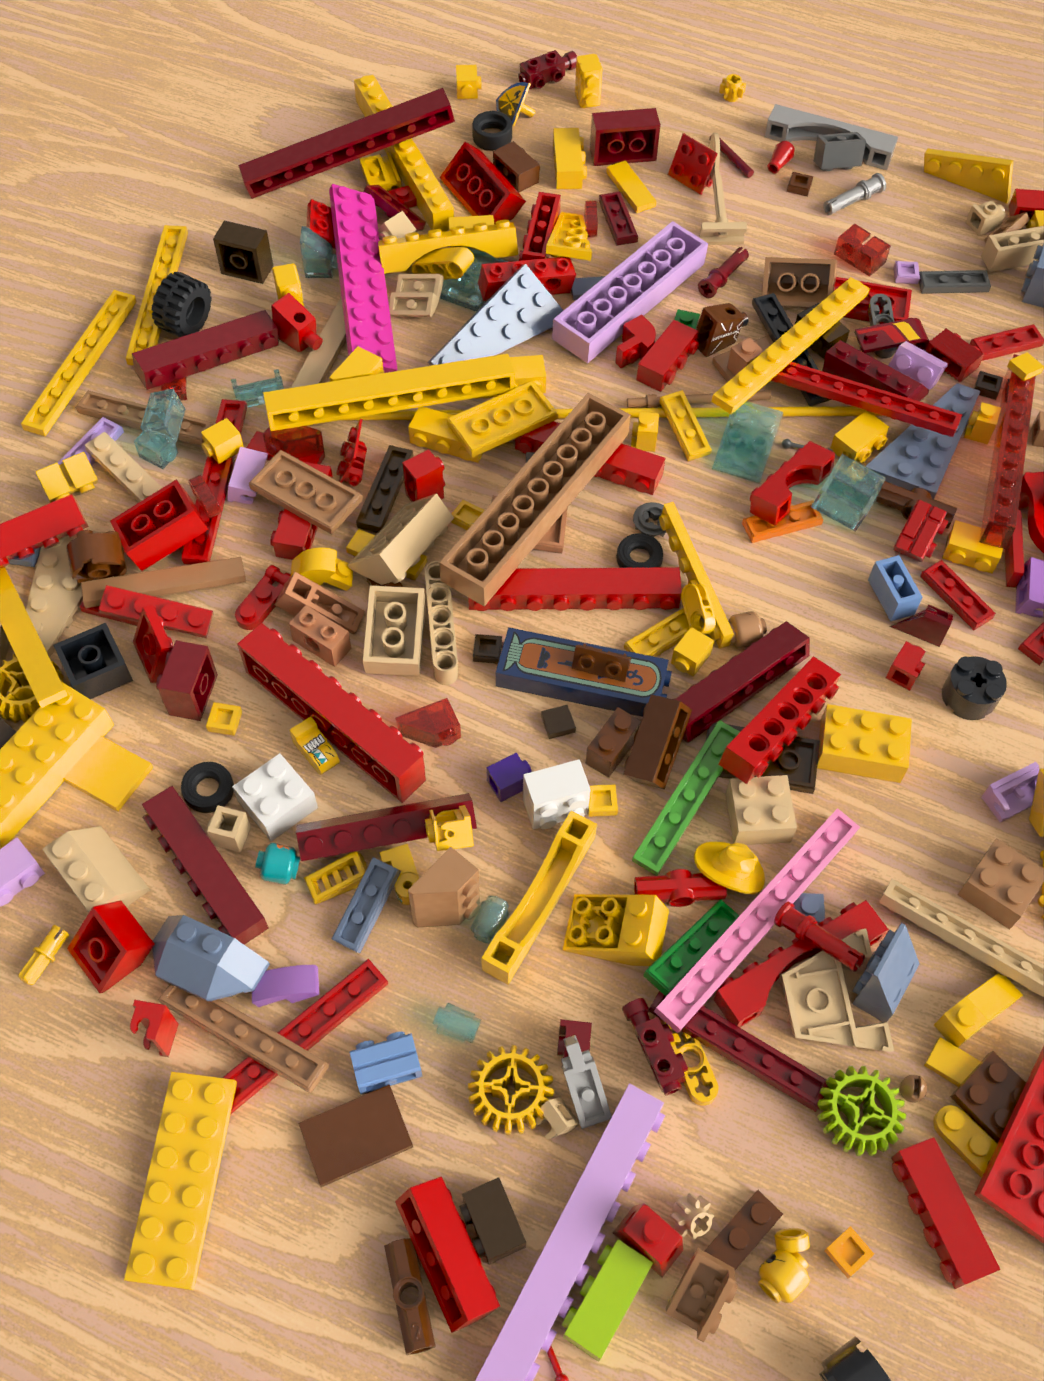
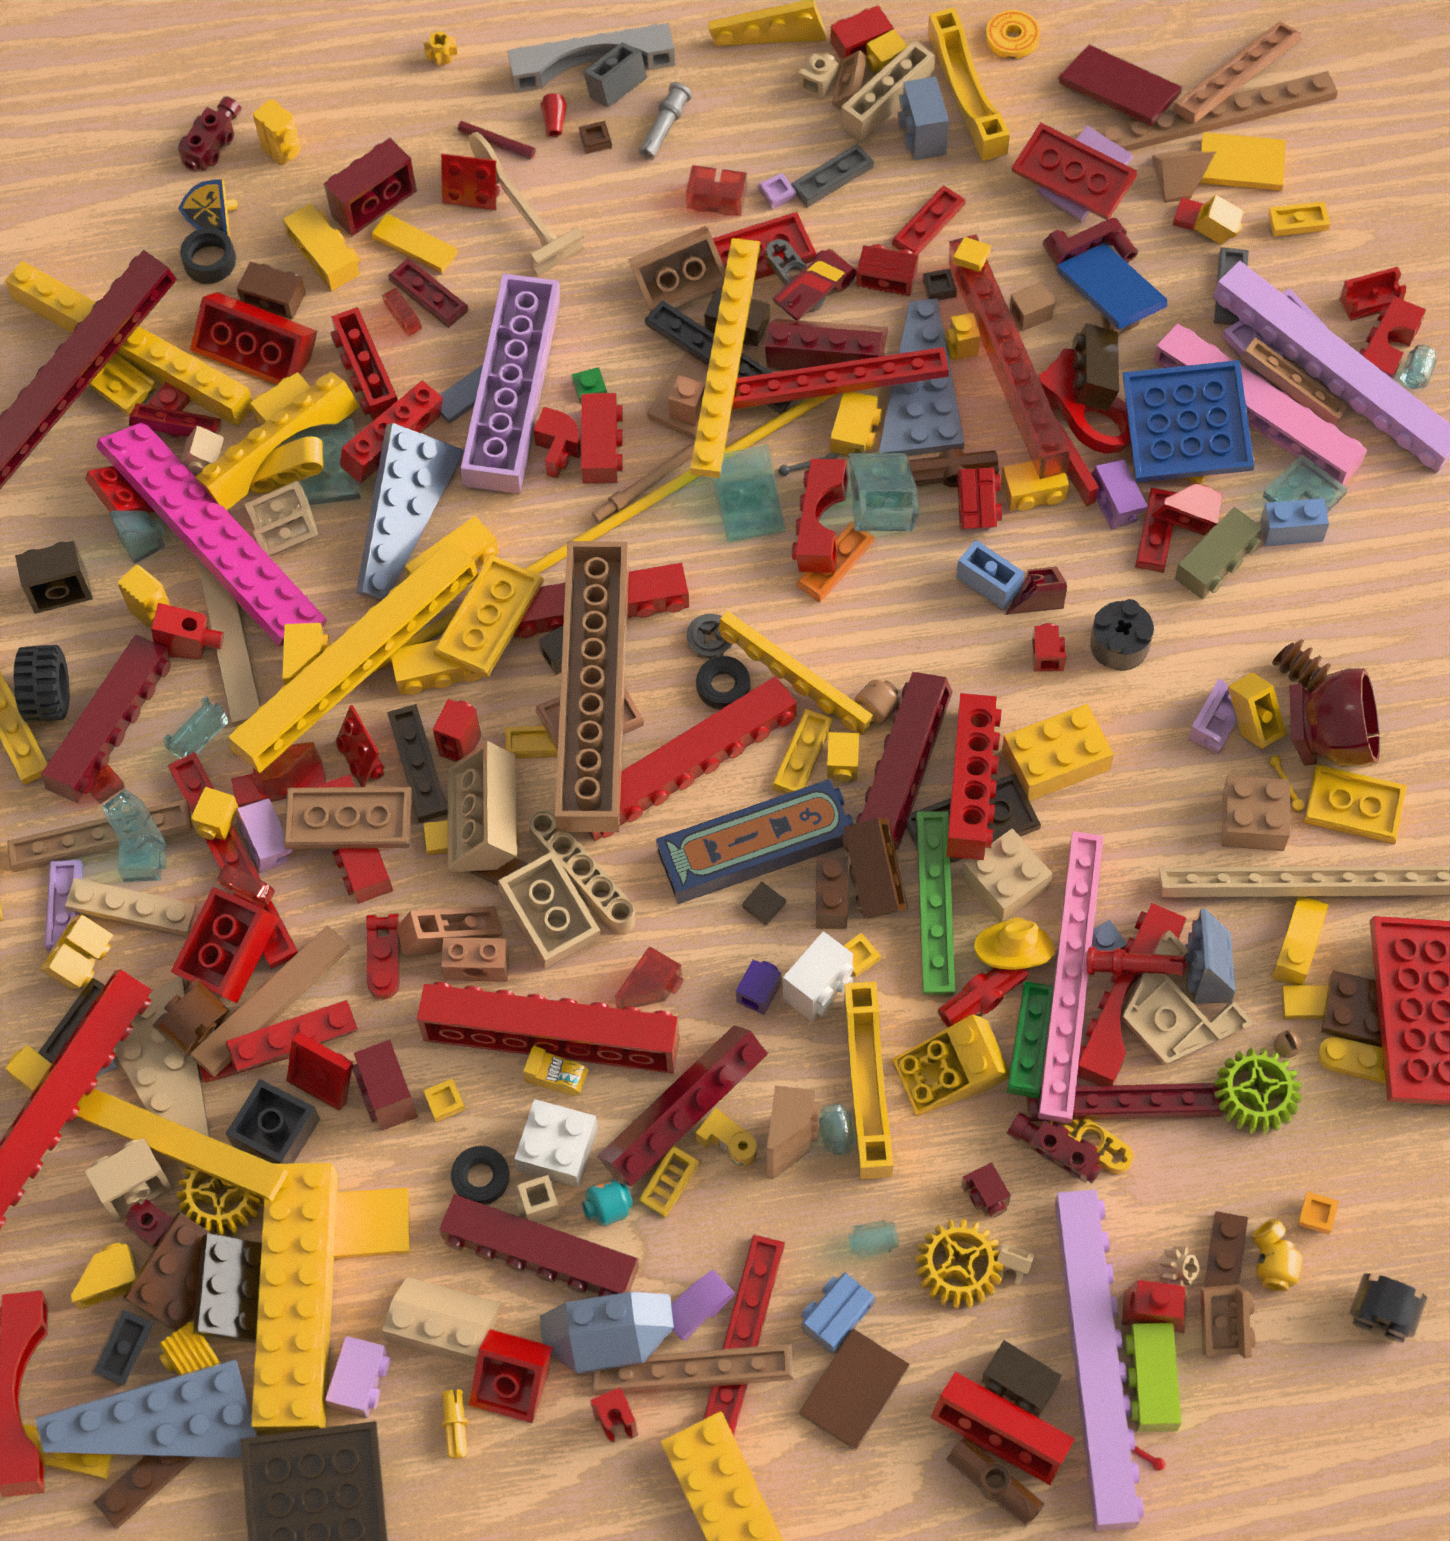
camera: 30 degrees left, 5 degrees up
yellow brick [291,547,353,591] -> none
sand blue tile [332,857,401,953] -> none
yellow hinge [425,805,474,851] -> none
yellow brick [456,64,482,99] -> none
dark brown tile [473,634,502,664] -> none
yellow wing [546,212,592,261] -> none
light grey hinge [561,1035,612,1129] -> none
reddish brown hinge [572,643,631,682] -> none
yellow brick [631,412,659,452] -> none
yellow tile [659,390,712,462] -> none
yellow piece [681,583,716,634] -> none
reddish brown torso [696,303,749,357] -> none
dark red pin [698,247,749,298] -> none
lavender brick [888,341,948,390] -> none
red brick [891,1137,1001,1289] -> none
red tile [920,560,996,630] -> none

